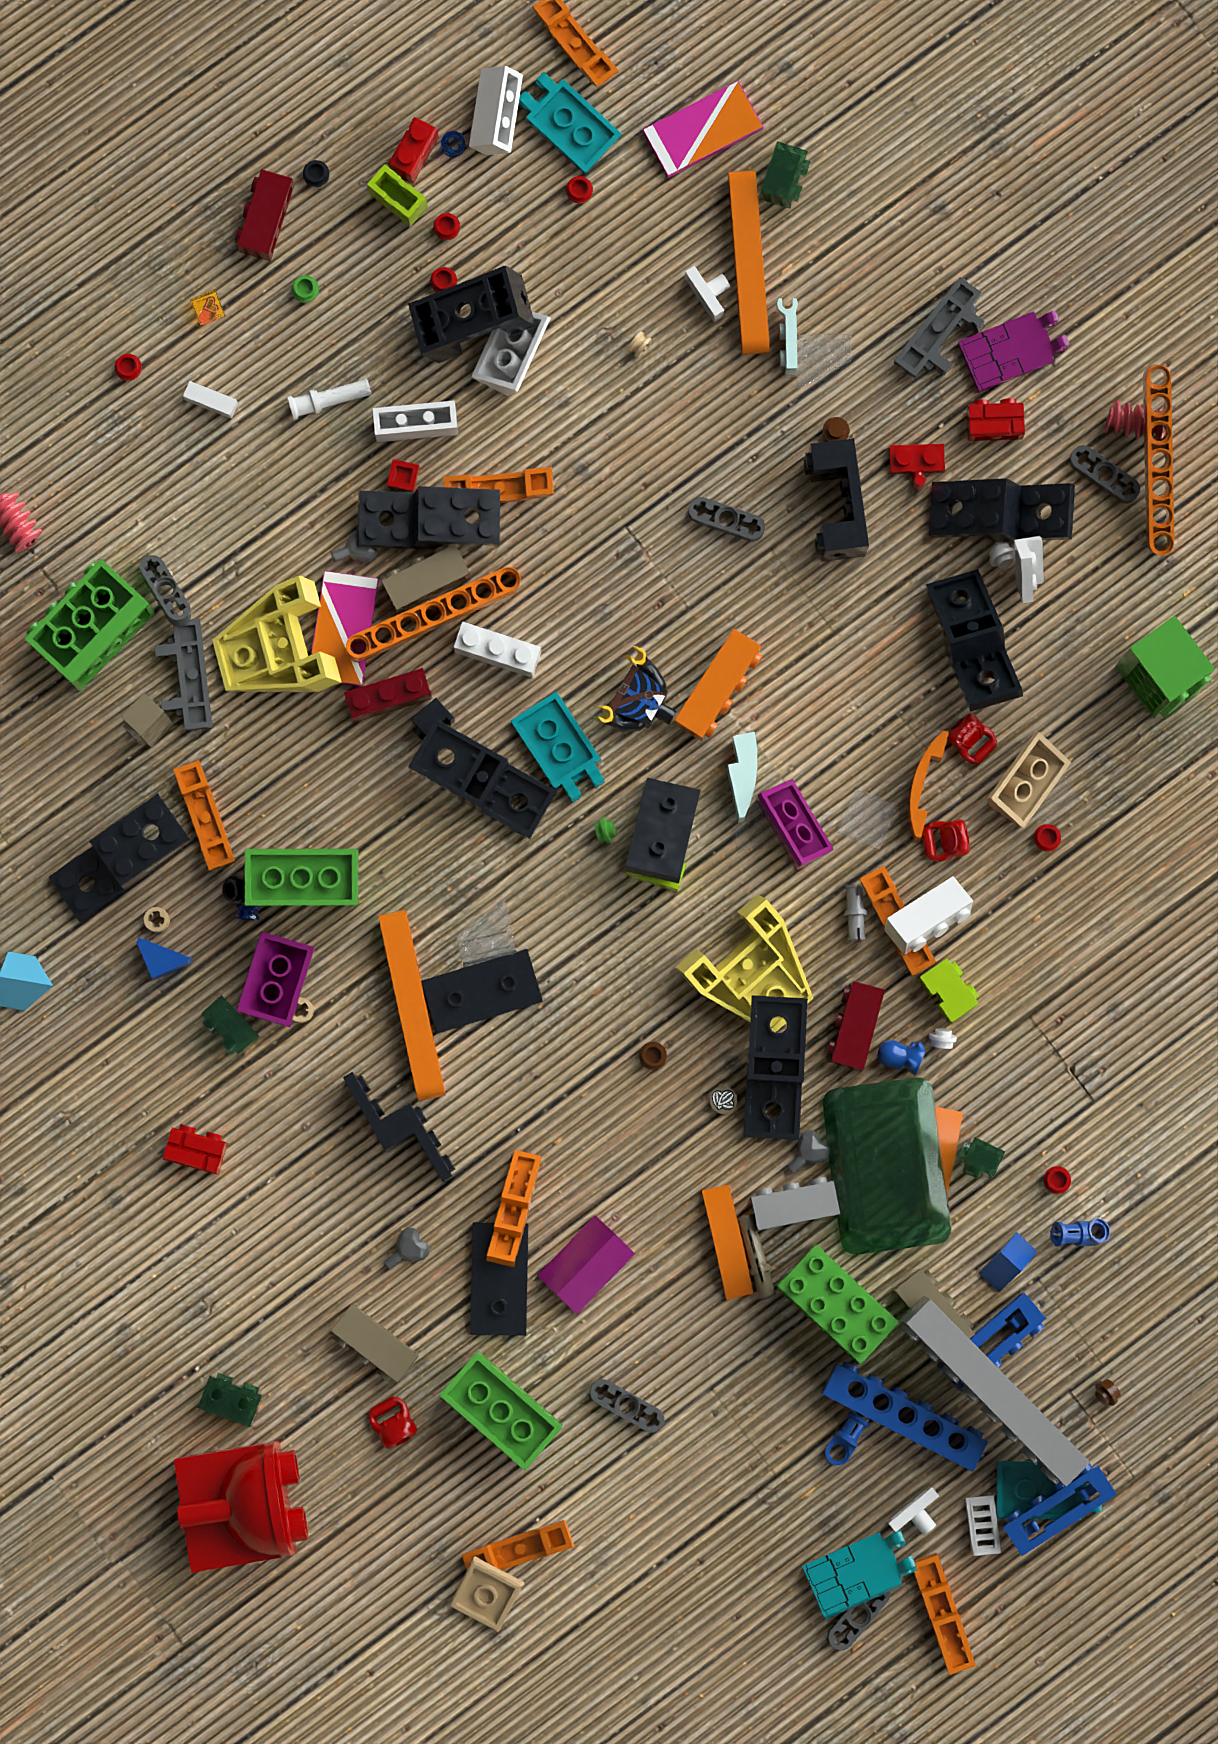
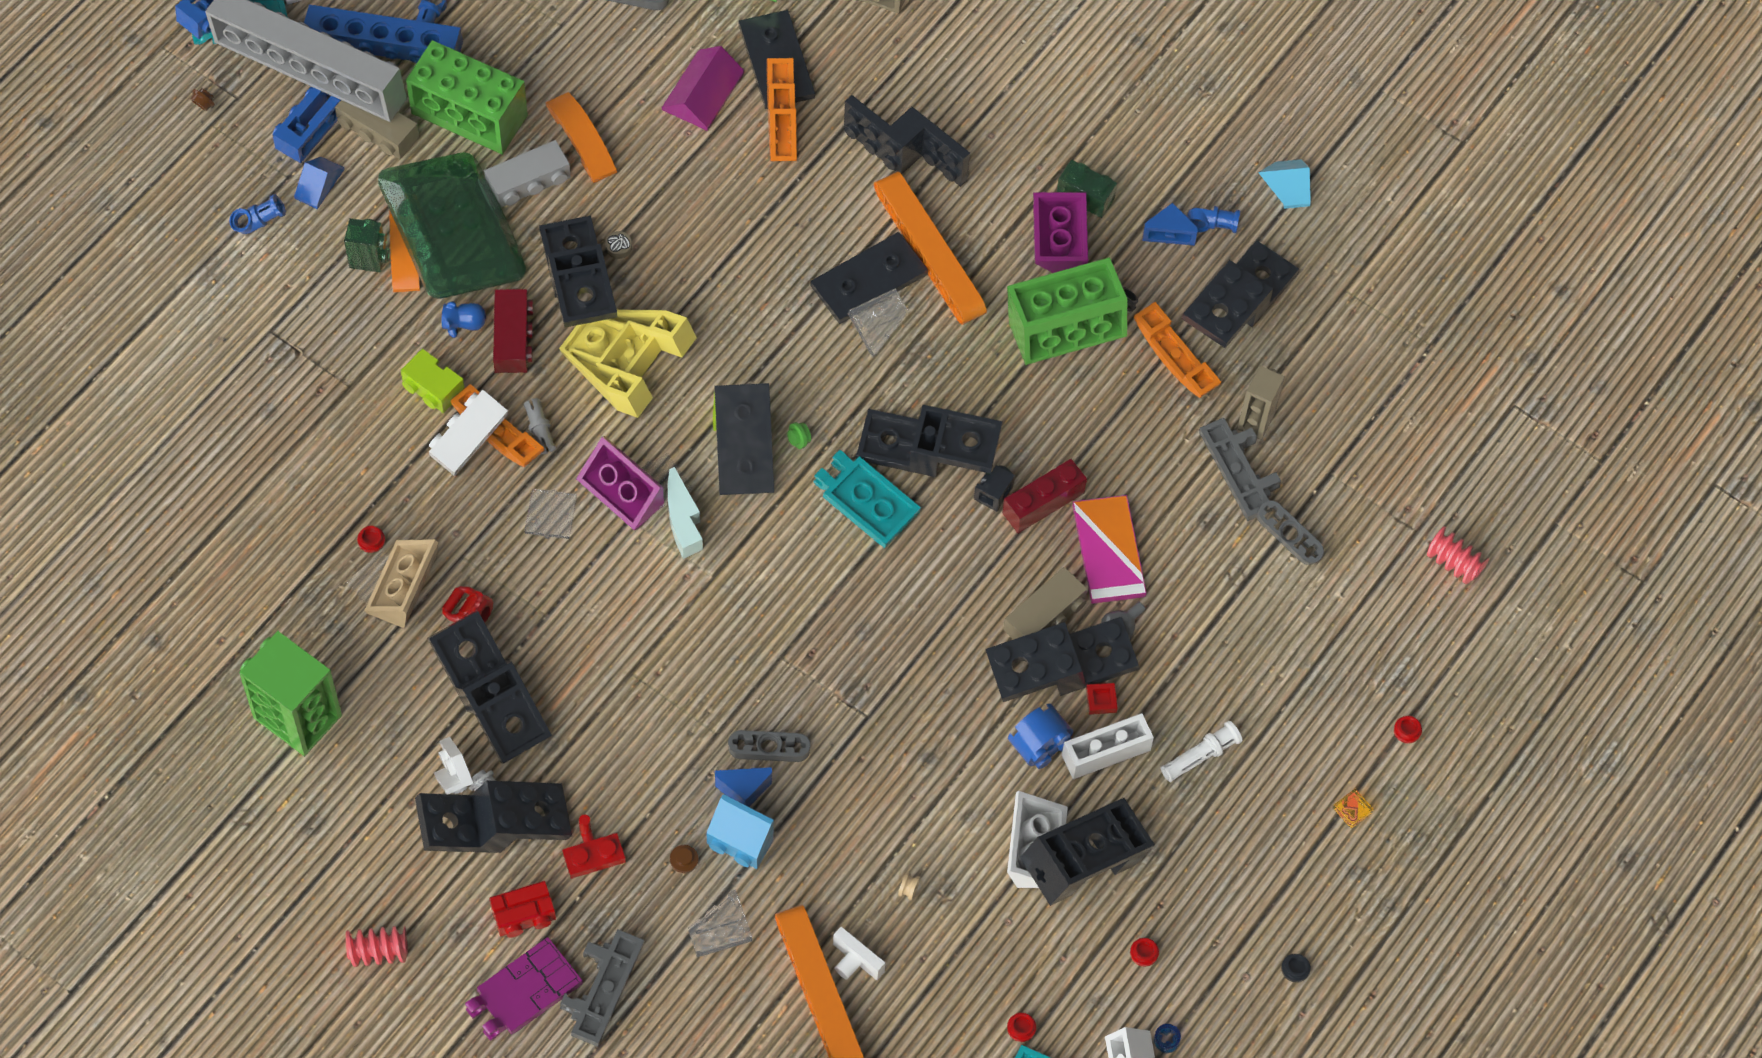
camera: 160 degrees right, 20 degrees down
bright green brick [25,559,155,692] -> none
tan bush [144,907,170,933] -> none
red brick [163,1124,228,1175] -> none
white piece [183,381,238,419] -> none
light yellow wedge [212,576,342,692] -> none
dark red brick [235,169,294,262] -> none
bright green plate [292,275,319,303] -> none
tan bush [293,997,314,1023] -> none
orange beam [346,567,521,663] -> none
lime brick [367,164,428,227] -> none
dark grey rock [384,1227,430,1269] -> none
red brick [388,117,439,184] -> none
red plate [430,267,457,292] -> none
orange slope [443,467,554,503] -> none
white brick [454,622,541,678] -> none
torso [593,646,677,732] -> none
reddish brown plate [639,1042,667,1070] -> none
orange brick [674,629,763,742] -> none
dark tan pin [737,1214,776,1299] -> none
light aqua plate [777,298,798,375] -> none
dark grey rock [787,1130,831,1174] -> none
black plate [804,438,869,562] -> none
orange slope [908,731,949,841] -> none
red piece [922,819,970,862] -> none
white plate [929,1028,957,1049] -> none
red plate [1043,1166,1071,1194] -> none
dark grey beam [1069,445,1140,504] -> none
orange beam [1143,364,1174,556] -> none
none -> slope [706,794,774,869]
none -> blue slope [715,767,772,807]
none -> blue brick [1008,703,1073,769]
none -> blue connector [1187,206,1240,233]

